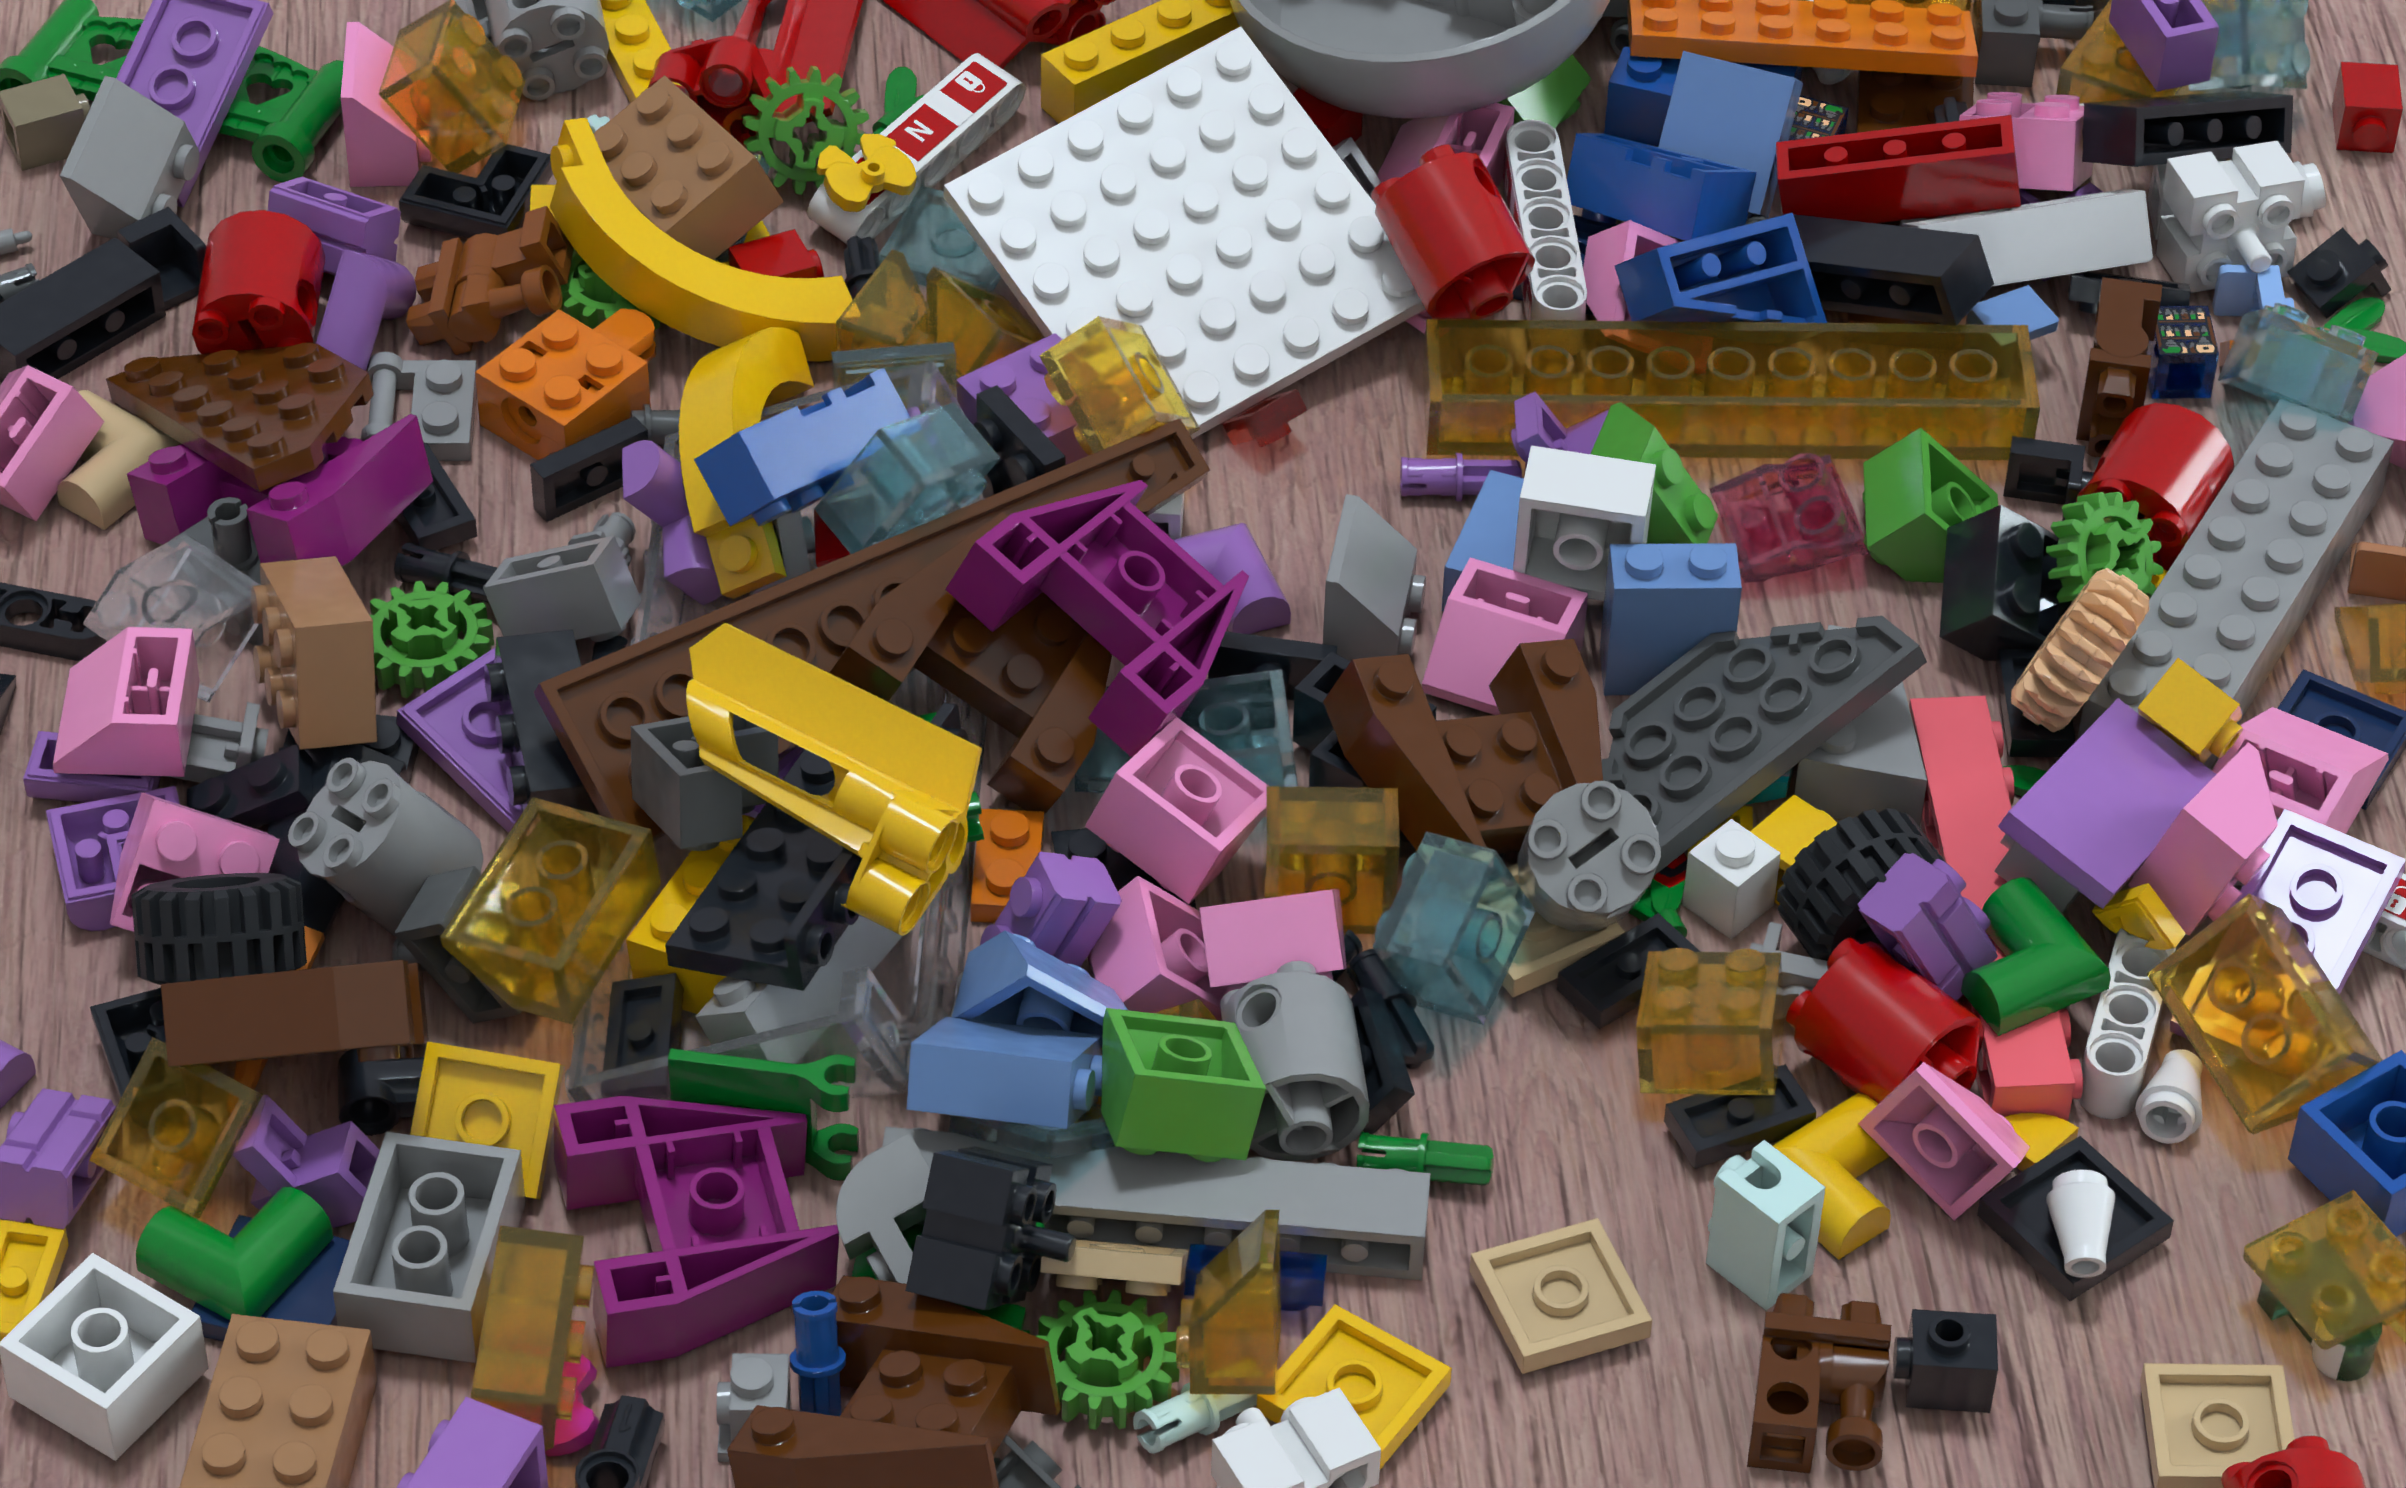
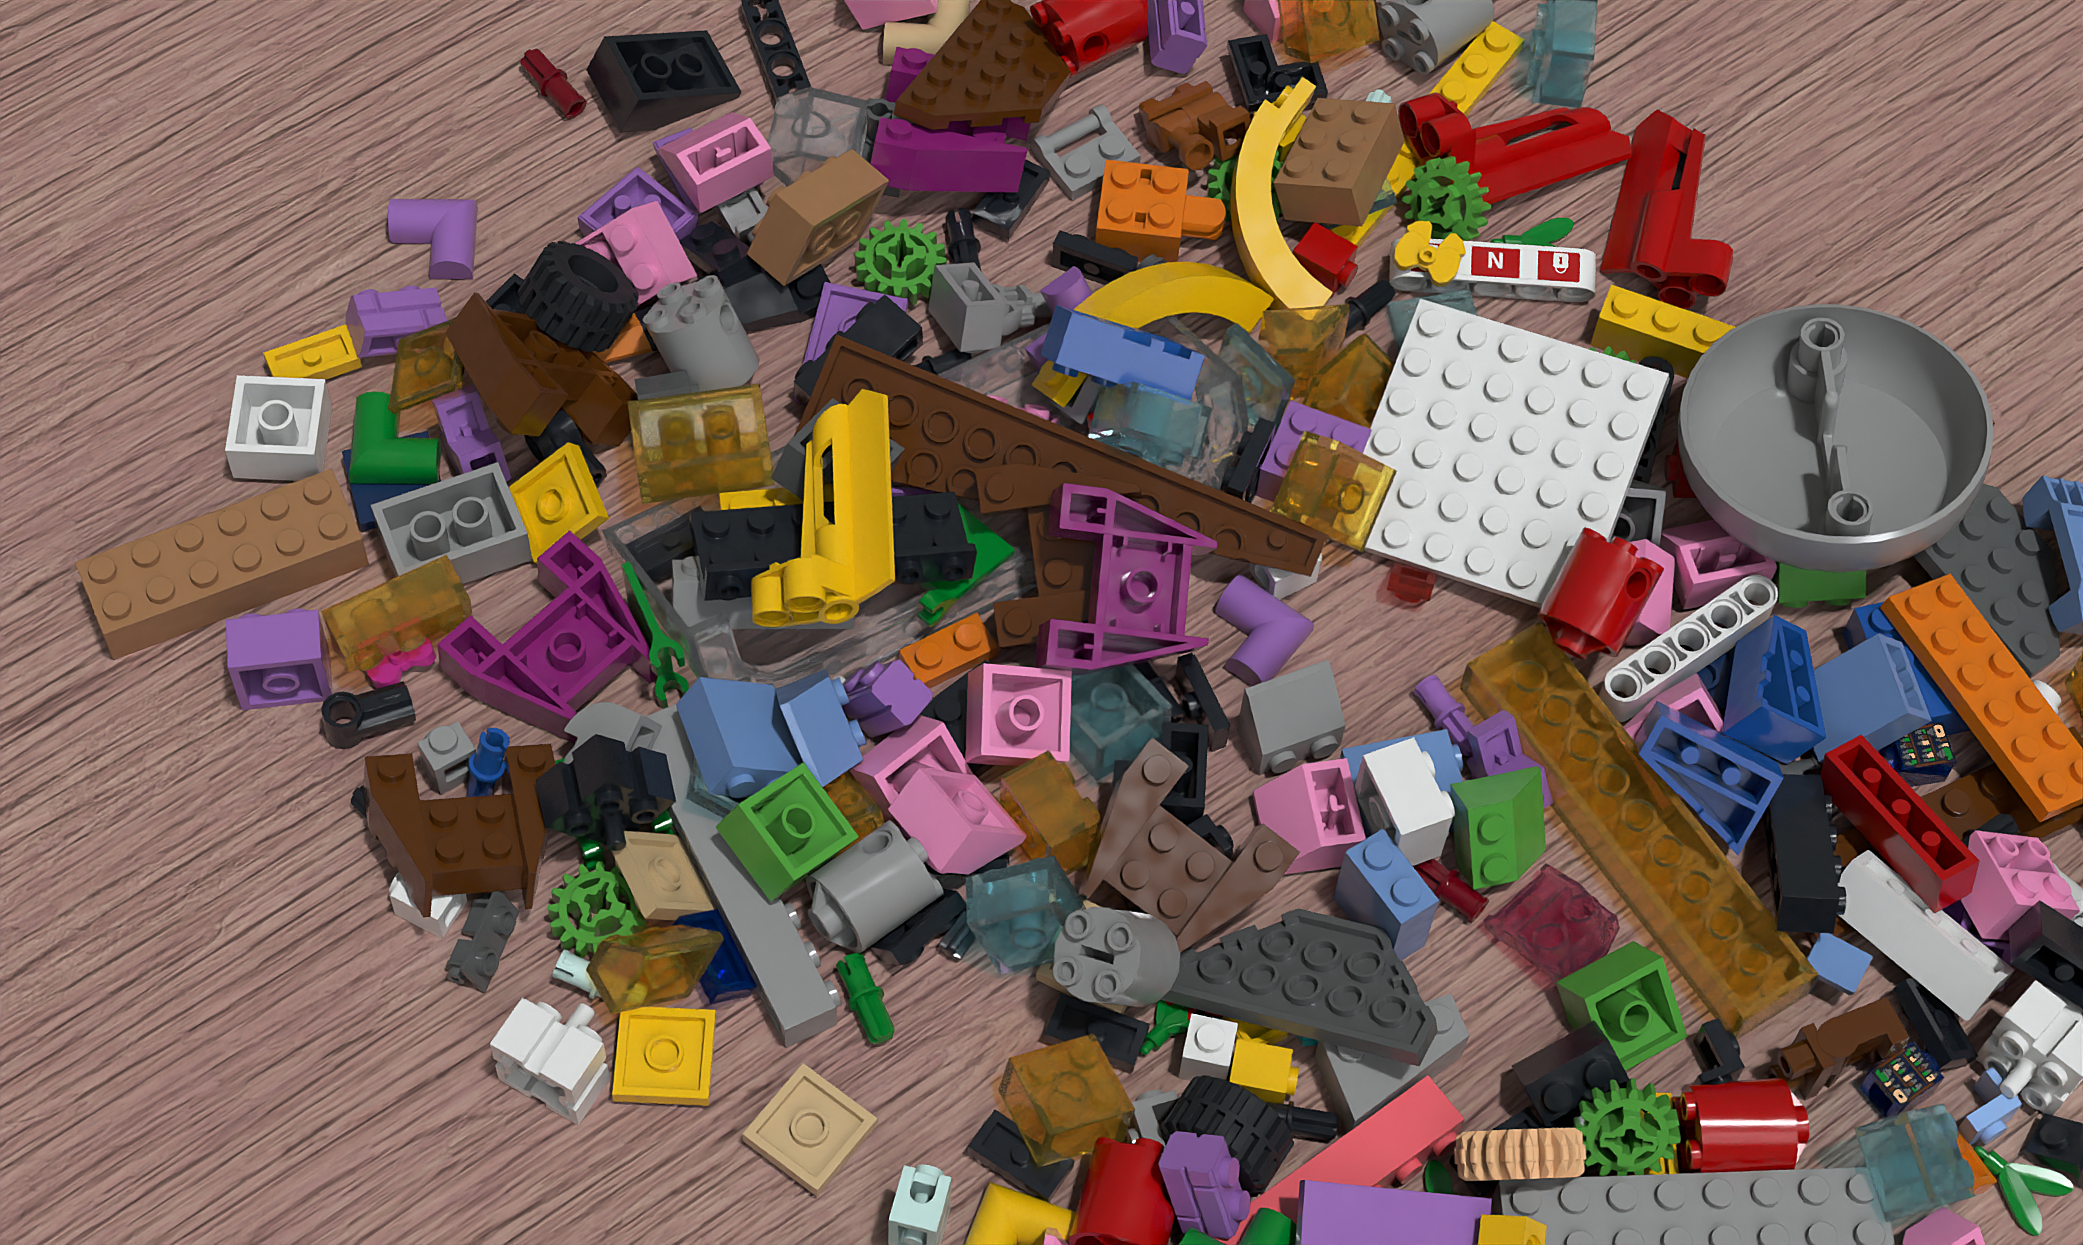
camera: 55 degrees right, 15 degrees up
medium lavender brick [316,249,416,371] -> none

